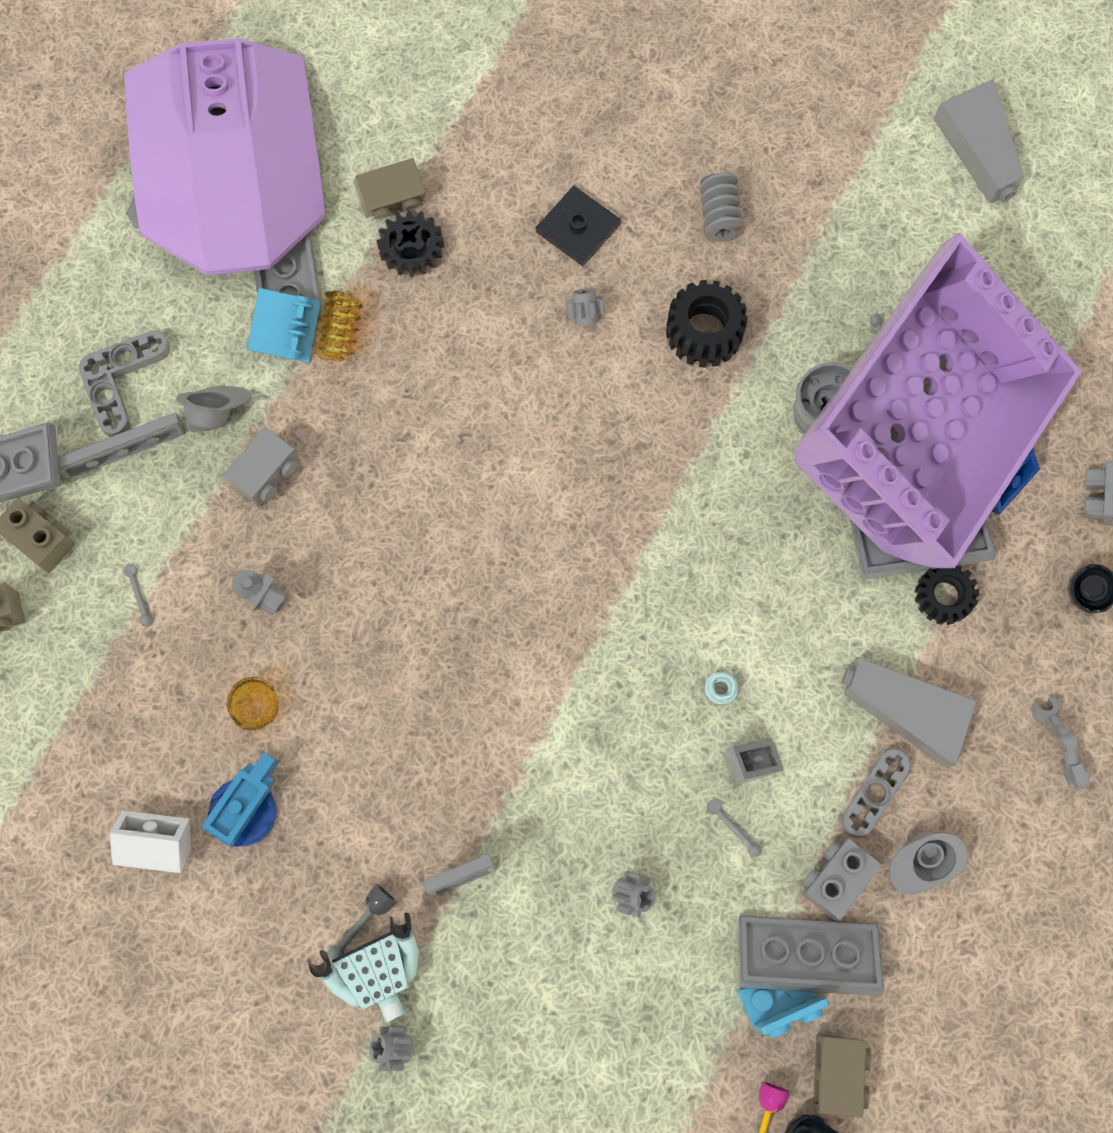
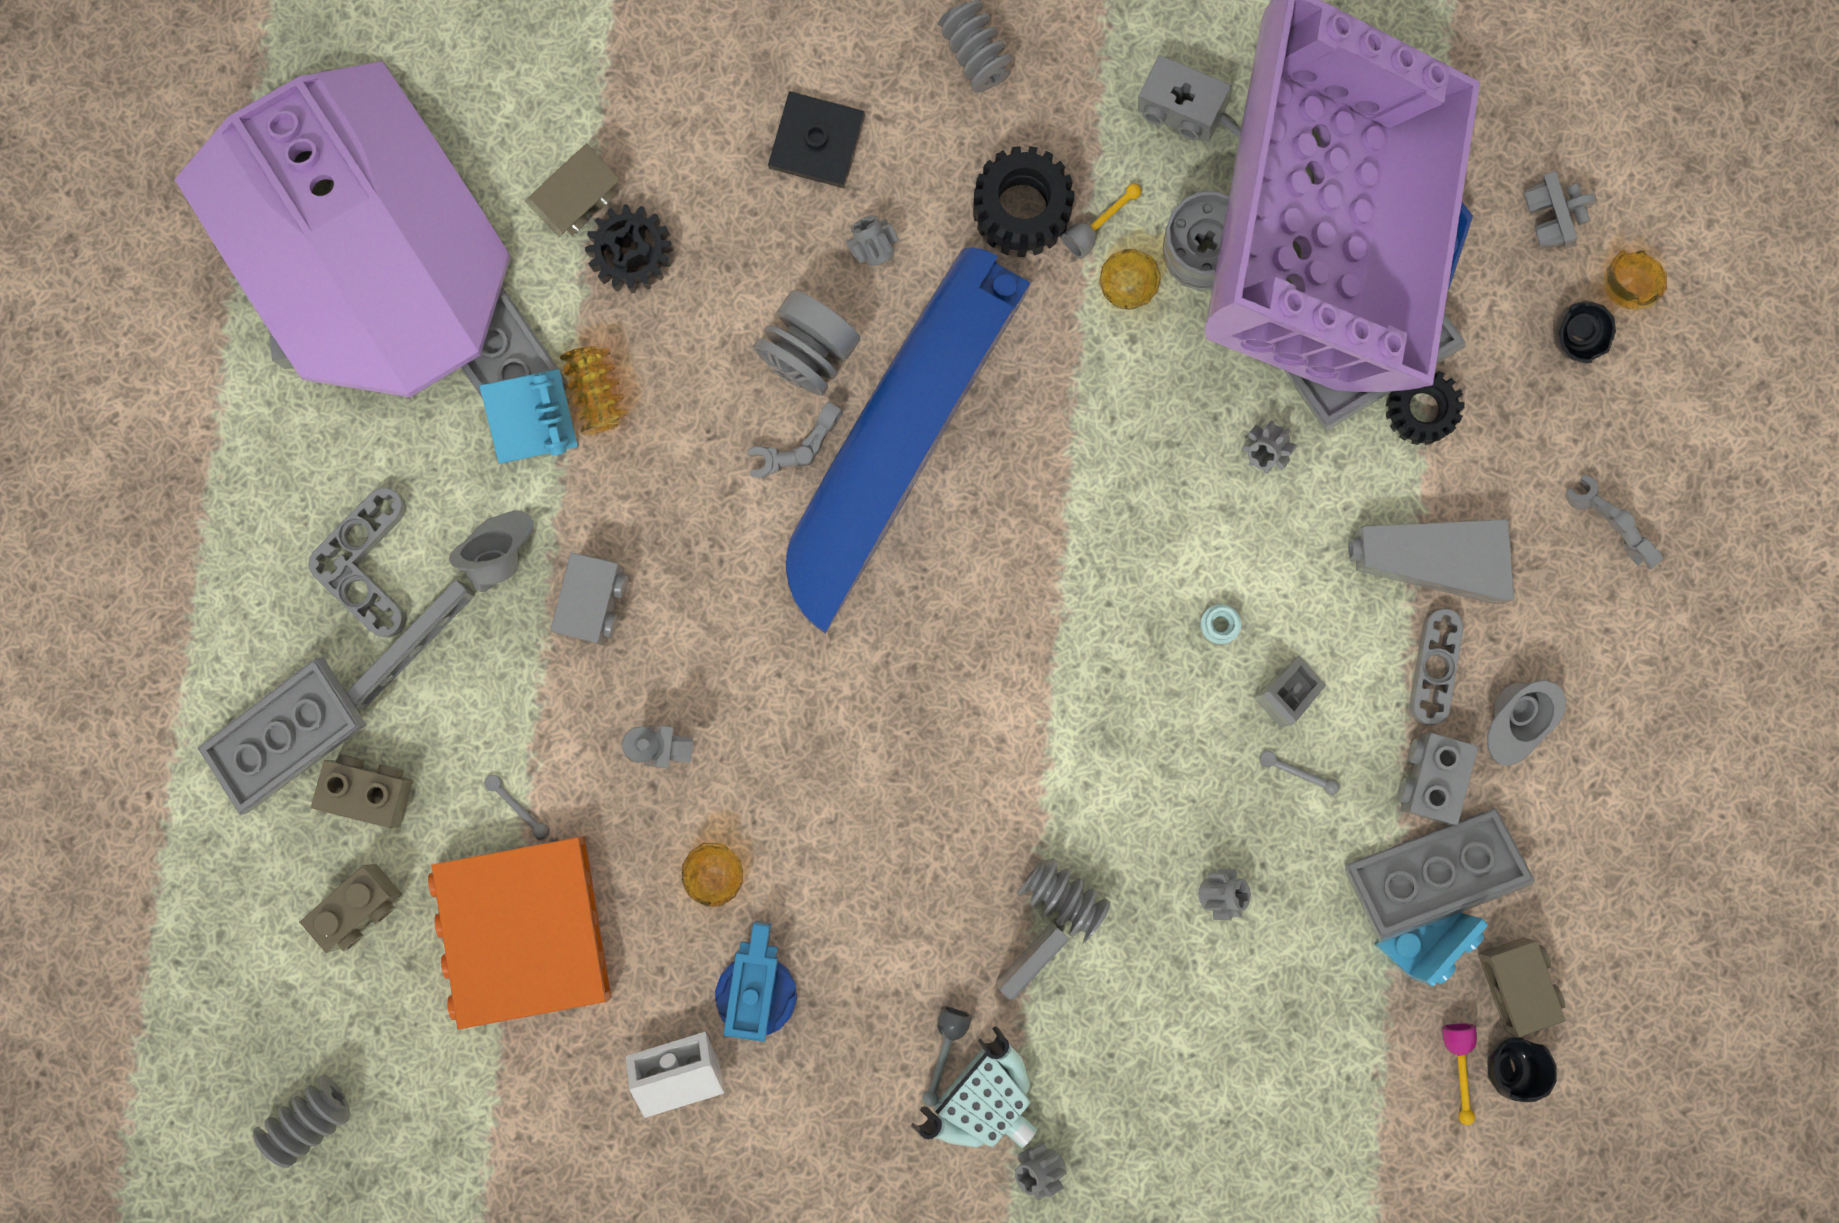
camera: 25 degrees left, 10 degrees up
none -> orange panel [428,836,612,1030]
none -> light grey piece [747,401,843,478]
none -> light grey wheel [753,290,860,396]
none -> blue slope [786,247,1031,634]
none -> light grey piece [1017,858,1110,944]
none -> hinge [1061,183,1142,259]
none -> clear yellow hair [1099,249,1161,310]
none -> light grey brick [1138,55,1232,142]
none -> light grey gear [1242,421,1297,474]

